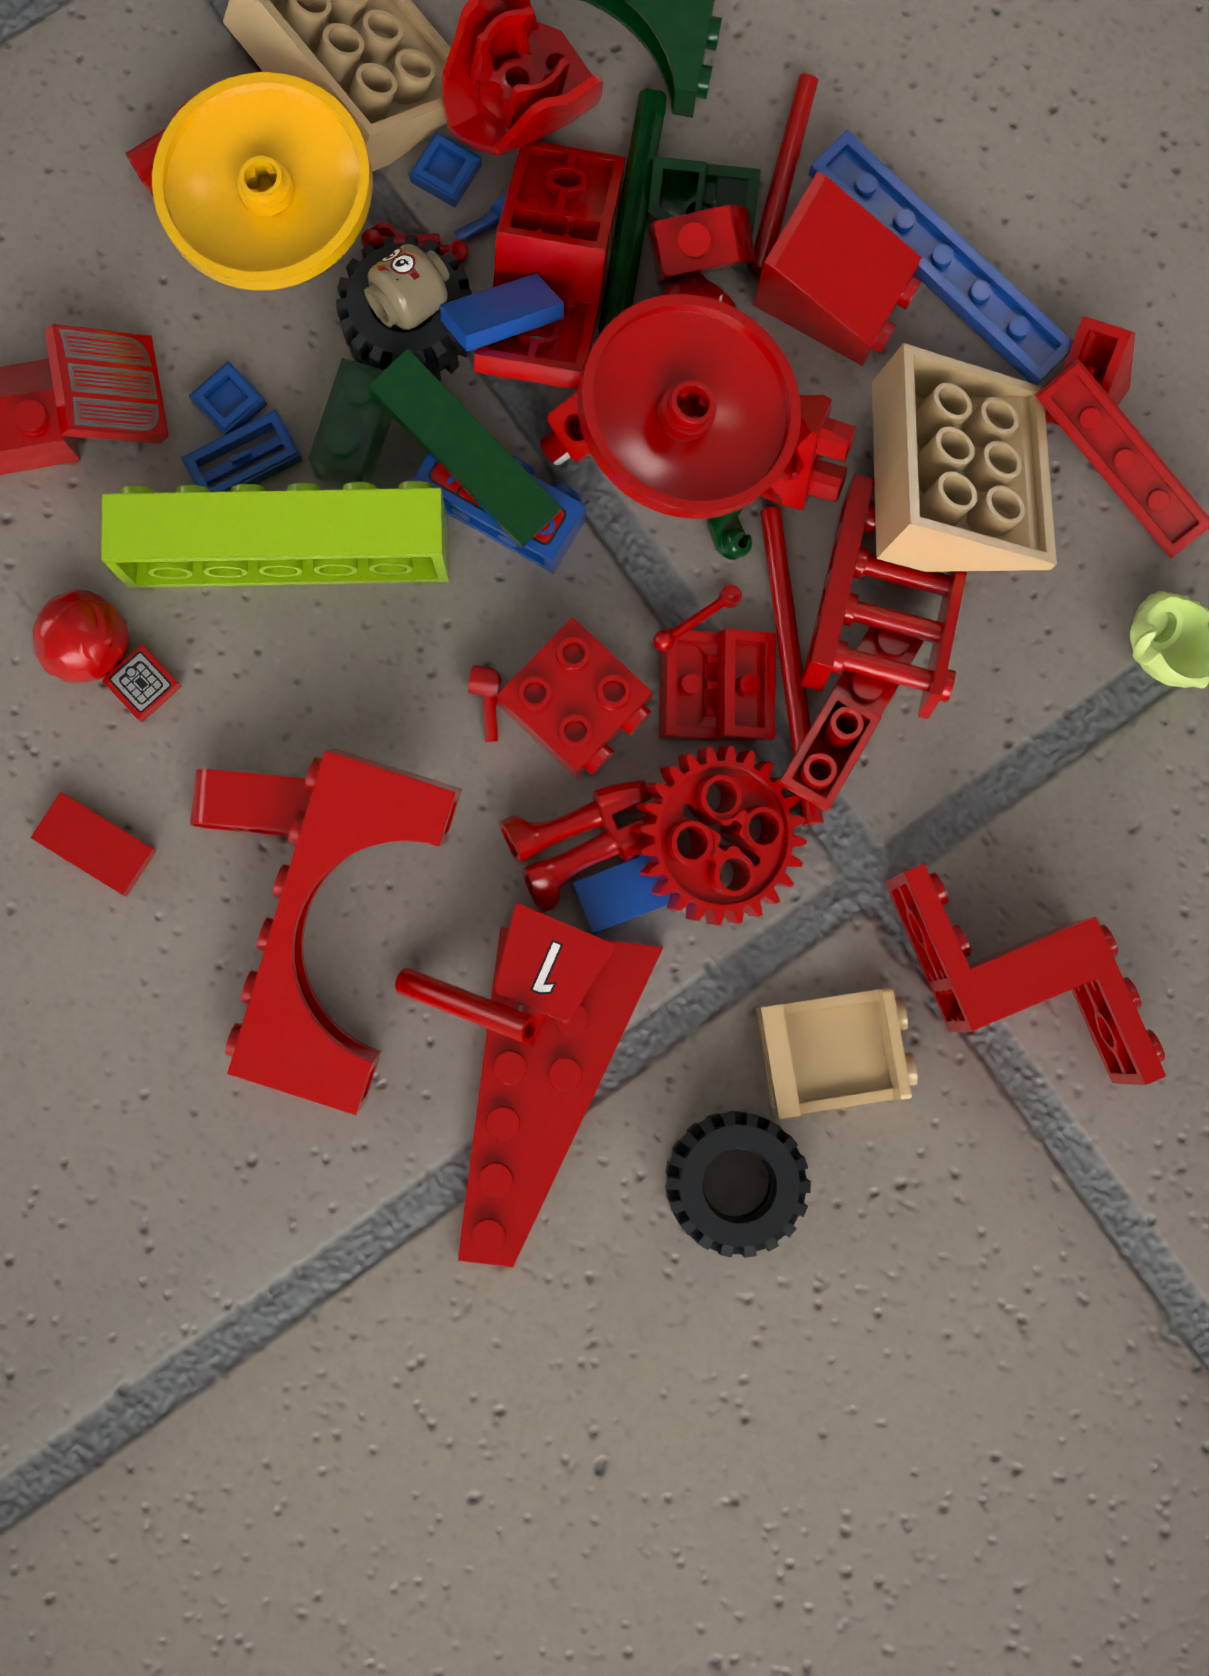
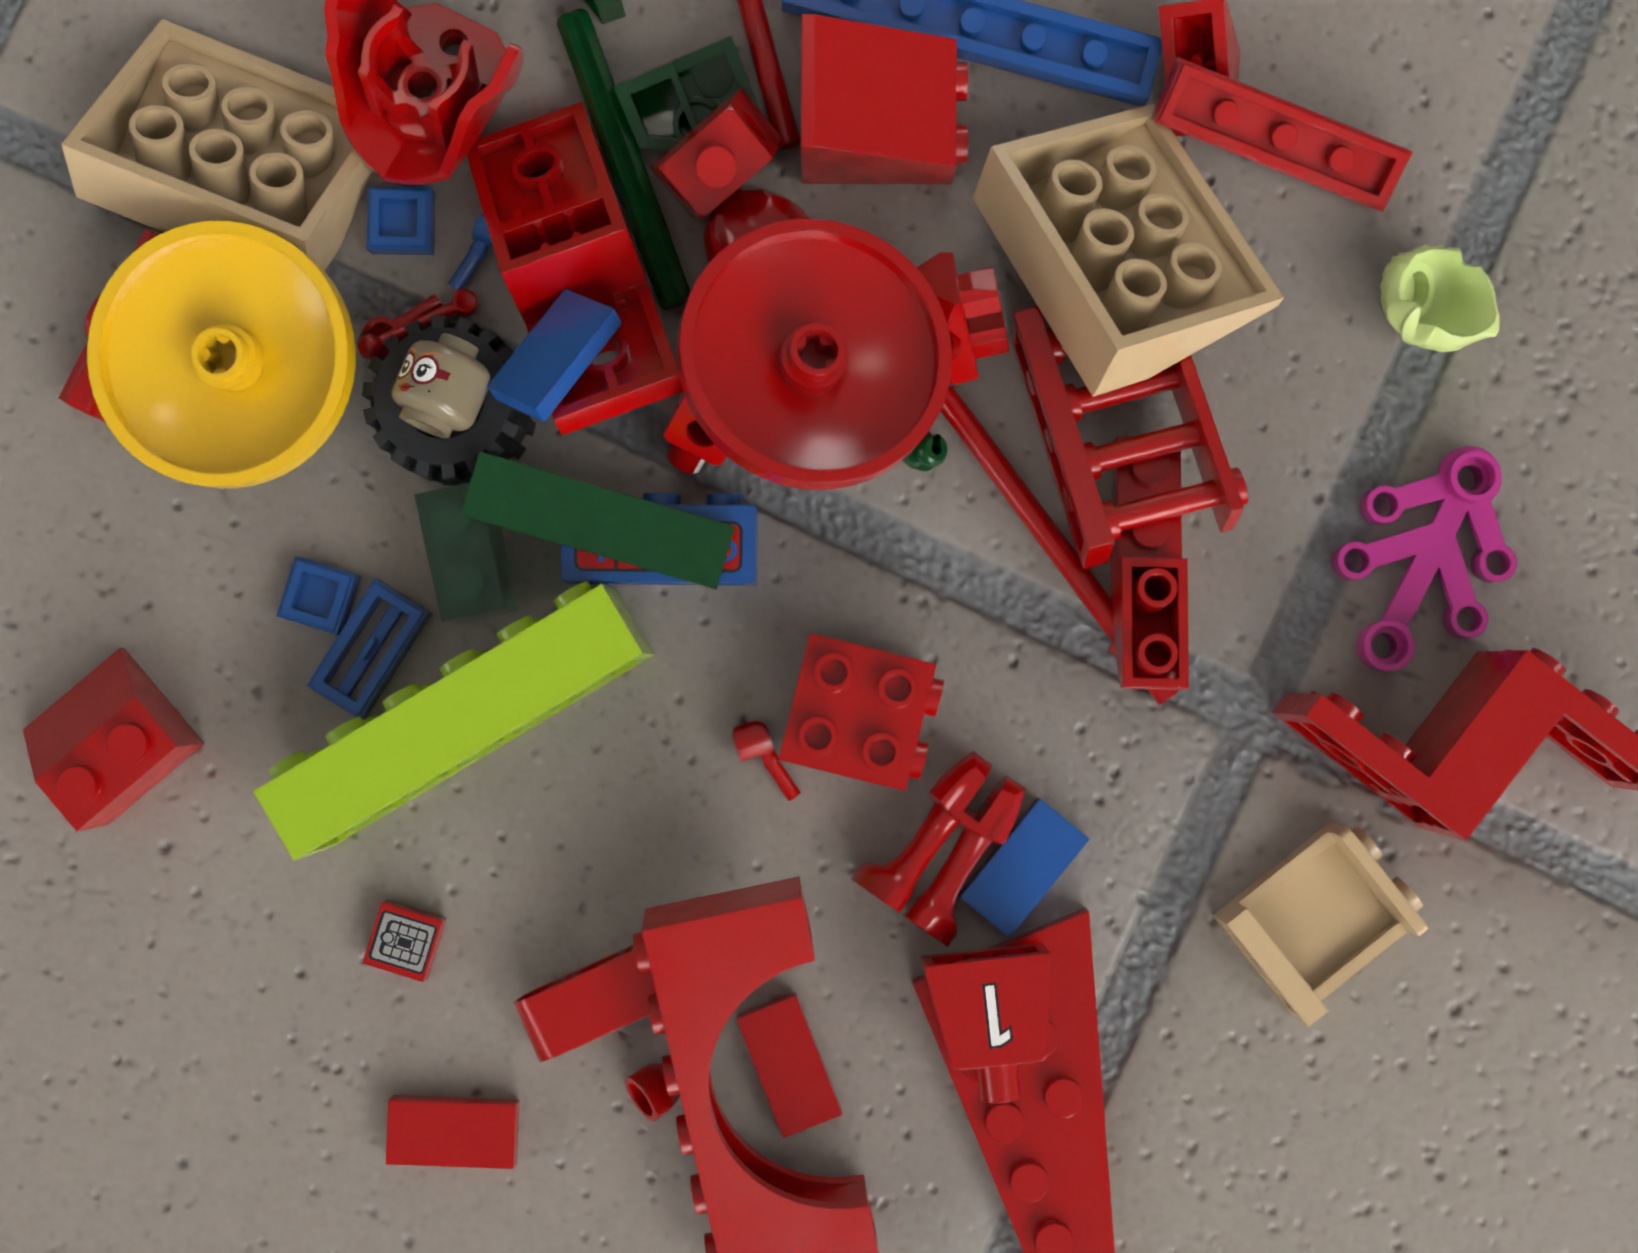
camera: 20 degrees left, 5 degrees up
red hair [33,589,129,683] -> none
red tile [44,324,169,444] -> none
red piece [395,968,540,1044] -> none
red gear [632,746,807,925] -> none
red hinge [653,585,742,652] -> none
red slope [659,628,776,741] -> none
black tyre [665,1111,811,1258] -> none
none -> red hinge [625,1063,680,1122]
none -> red tile [736,991,842,1138]
none -> dark pink plant [1331,446,1517,671]

